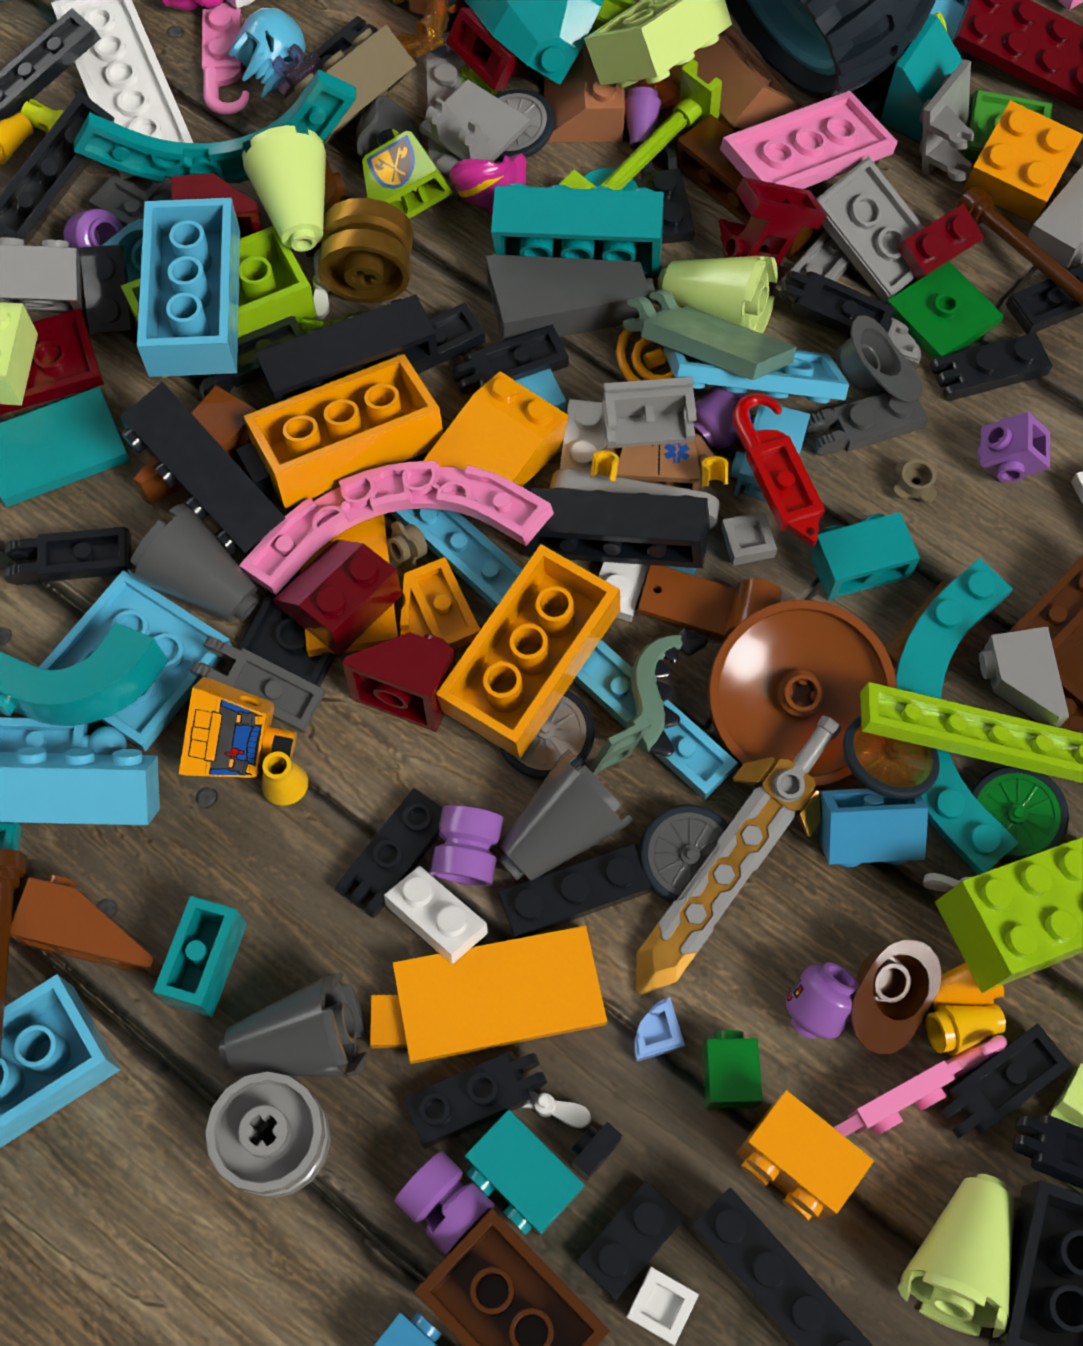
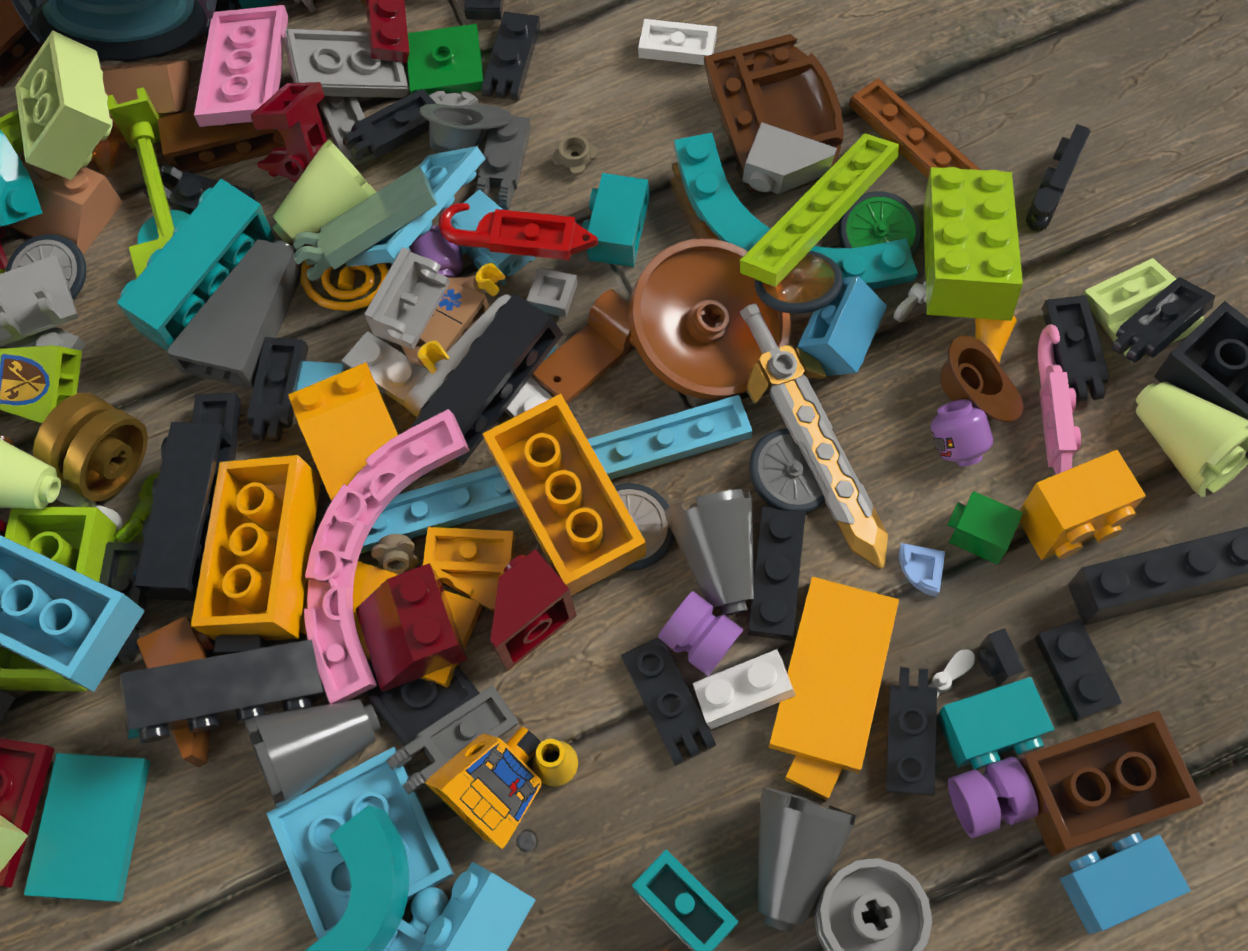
camera: 55 degrees left, 0 degrees up
black hinge [4,526,132,585] -> none
dark pink hair [449,153,527,218] -> none
sand green piece [589,628,708,775] -> none
medium lavender cone [625,87,662,150] -> none
white plate [626,1267,699,1346] -> none
yellow cone [925,1004,1006,1056] -> none
medium lavender brick [977,411,1050,483] -> none

